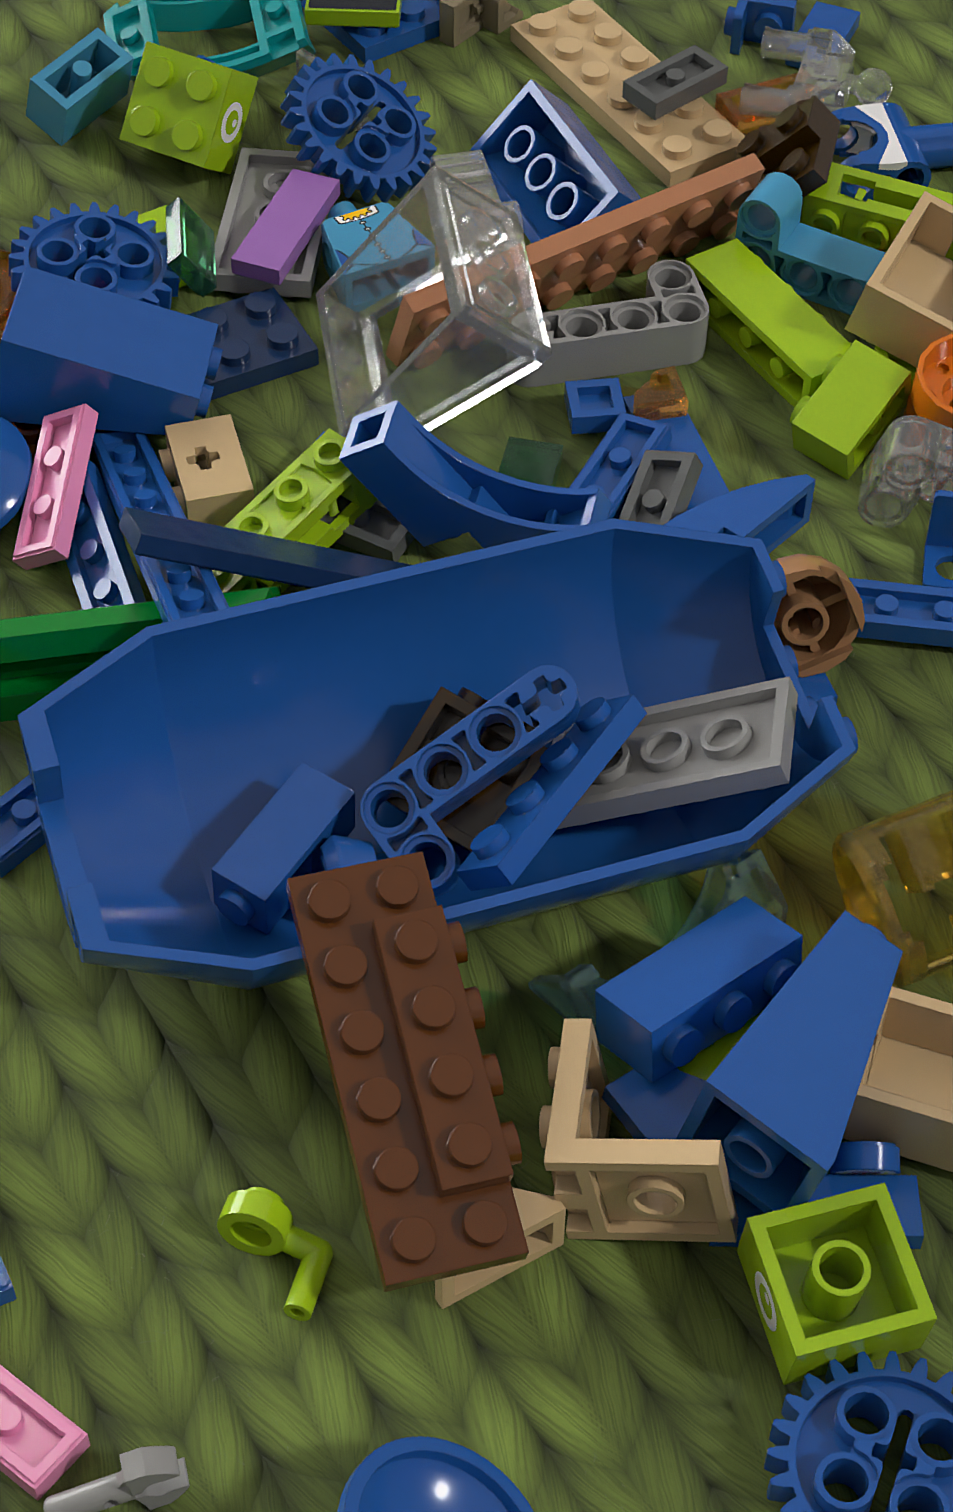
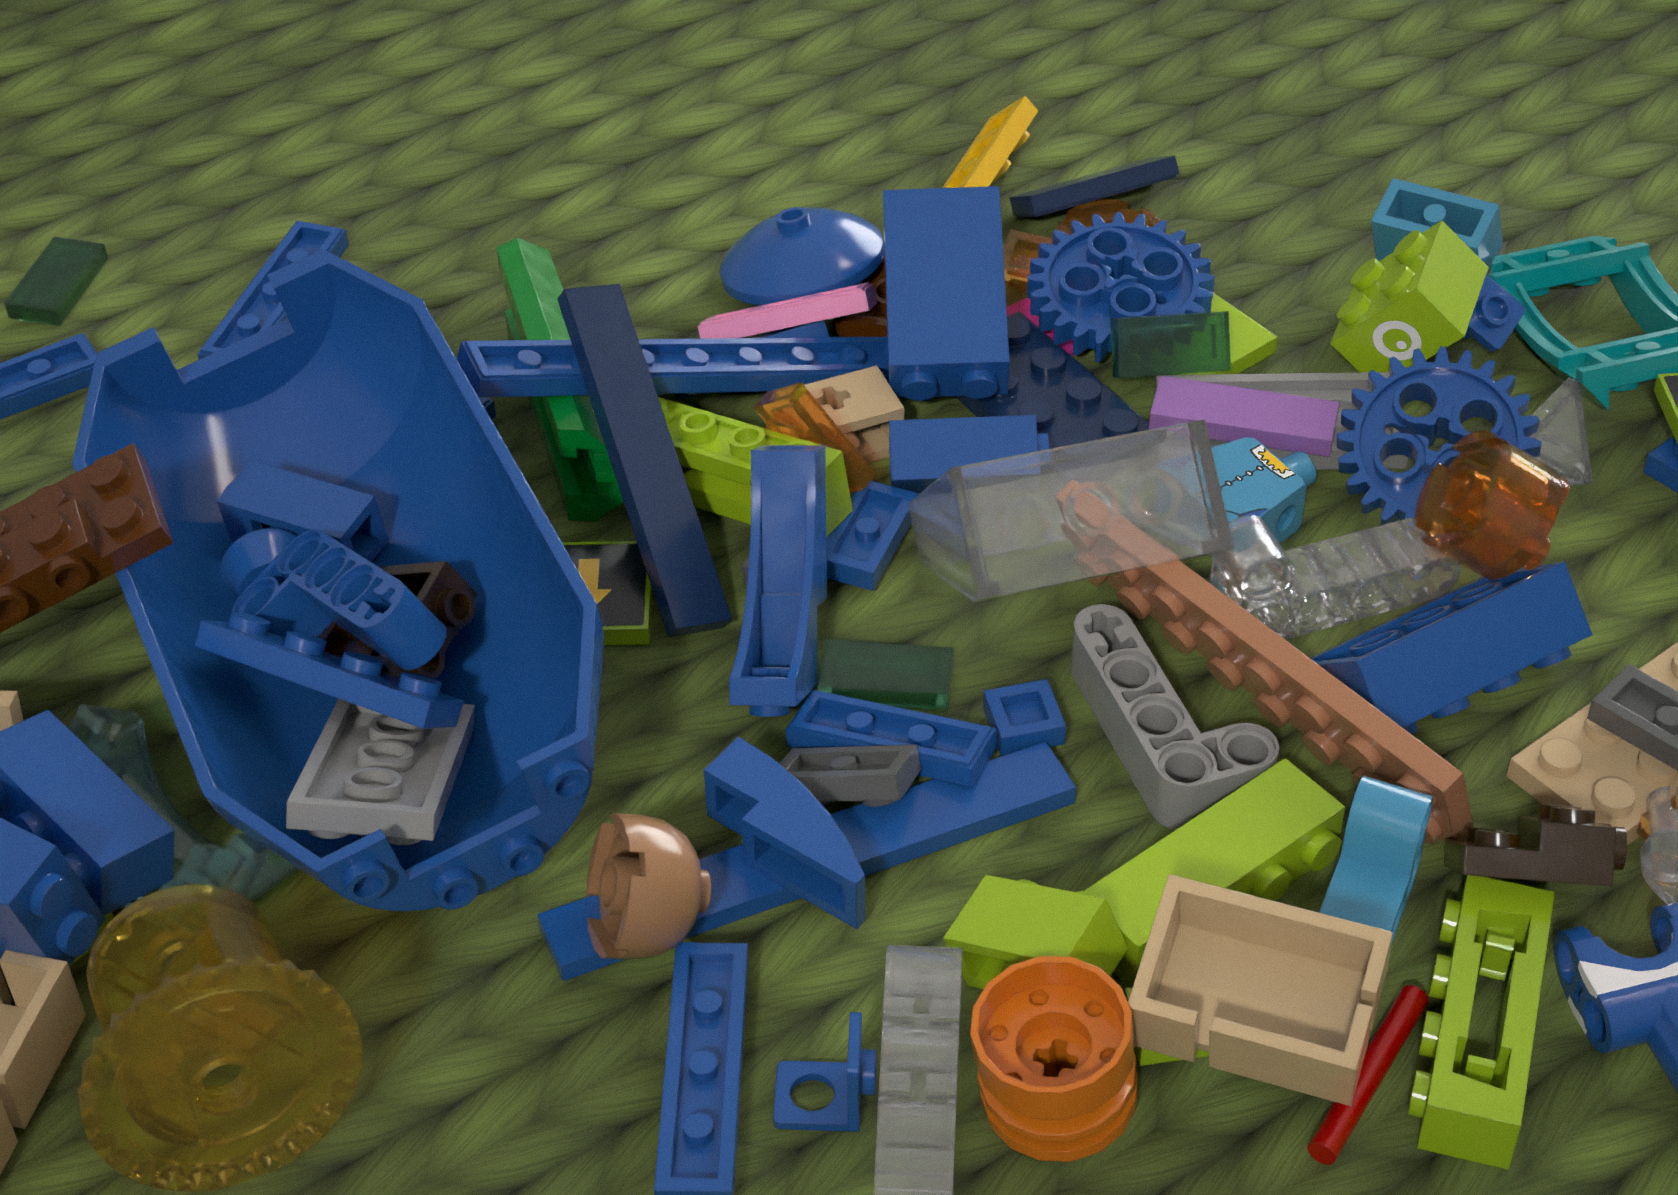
camera: 85 degrees right, 5 degrees down
clear orange tile [633,366,689,420] -> none
none -> clear orange plate [753,382,876,493]
none -> blue brick [889,415,1050,493]
none -> clear orange brick [1415,430,1570,580]

